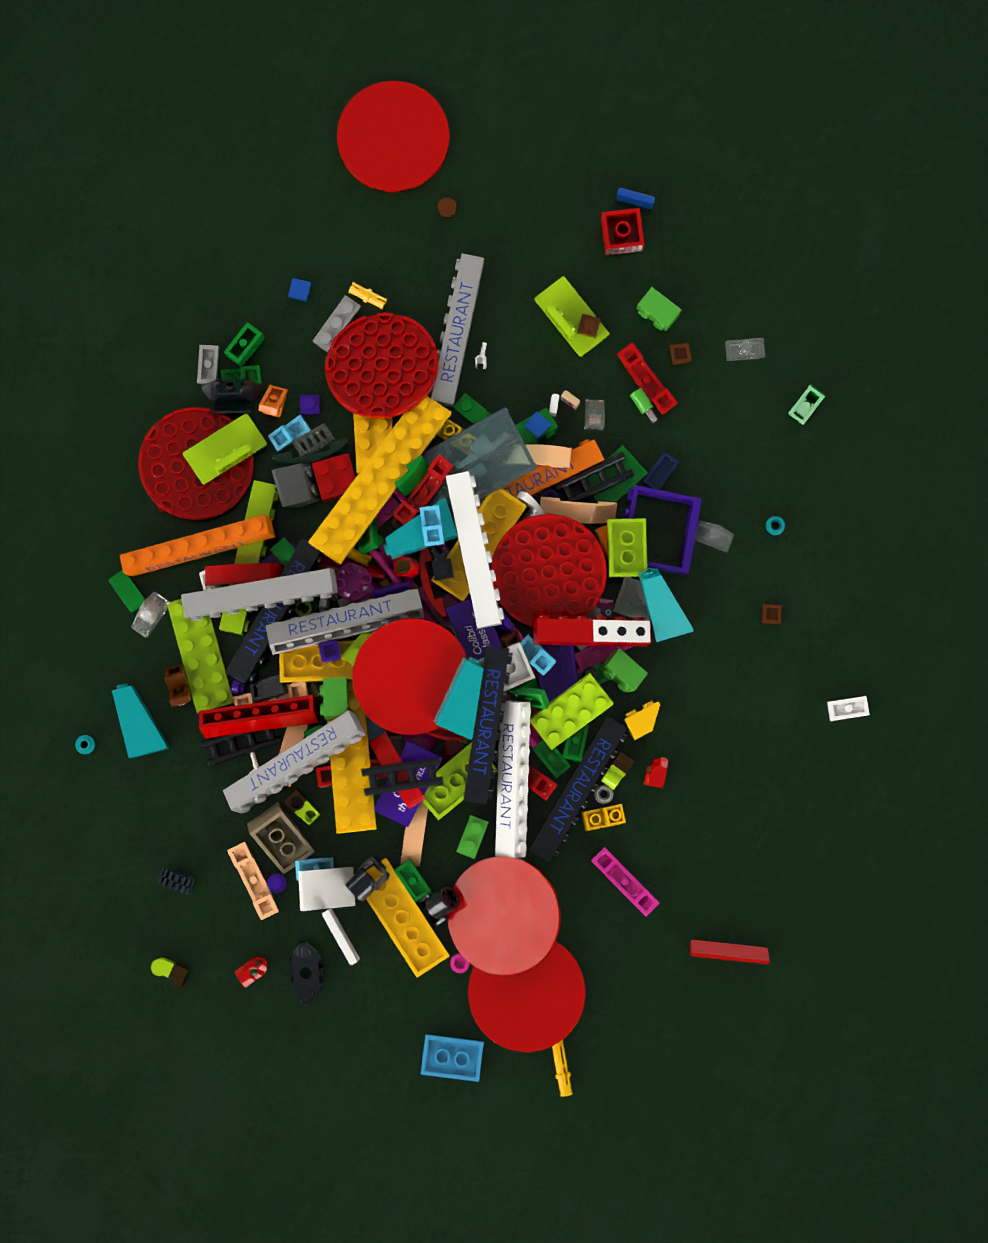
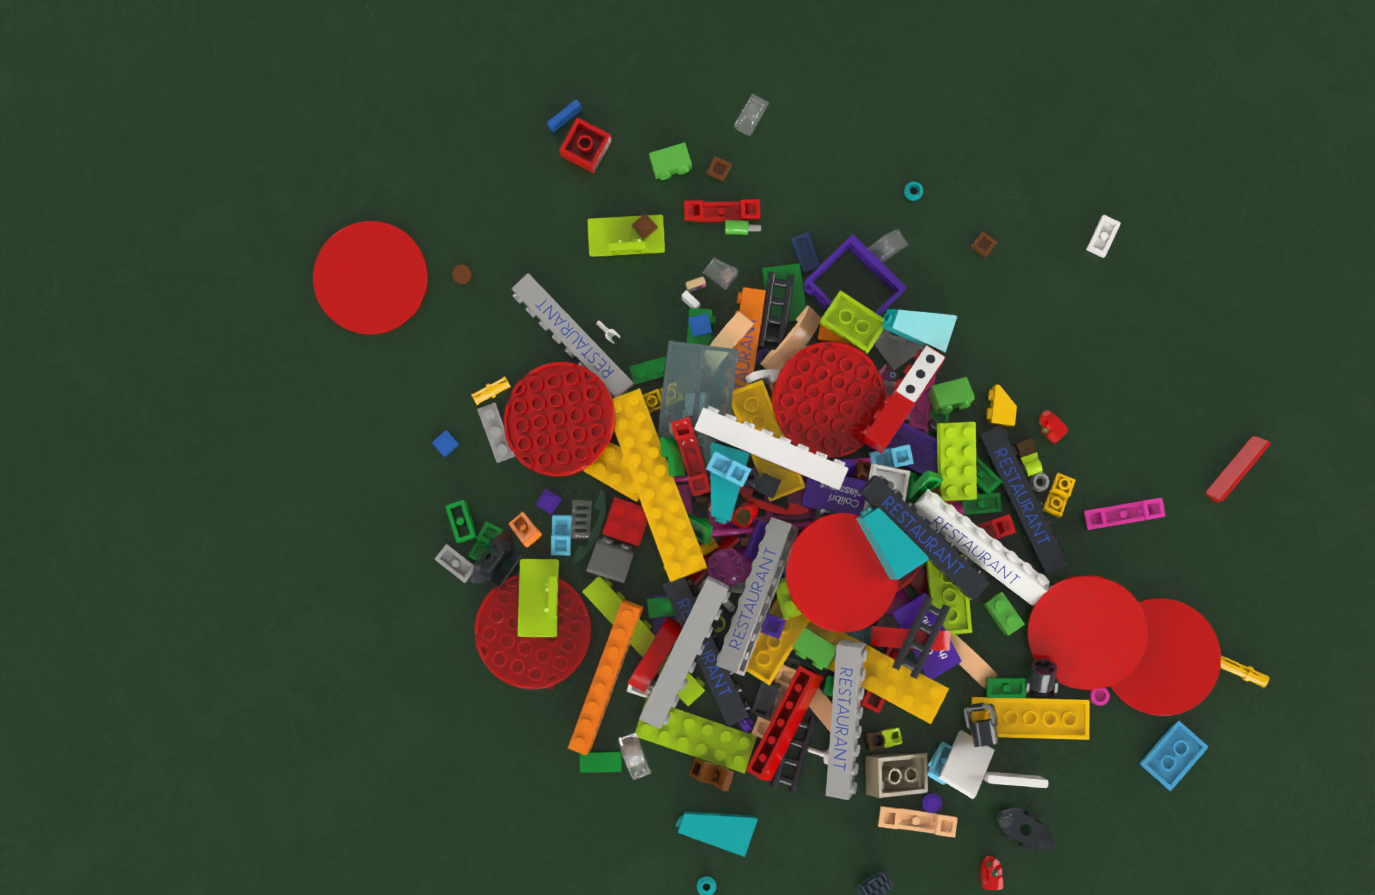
camera: 55 degrees left, 0 degrees up
slope [788,384,826,425] -> none

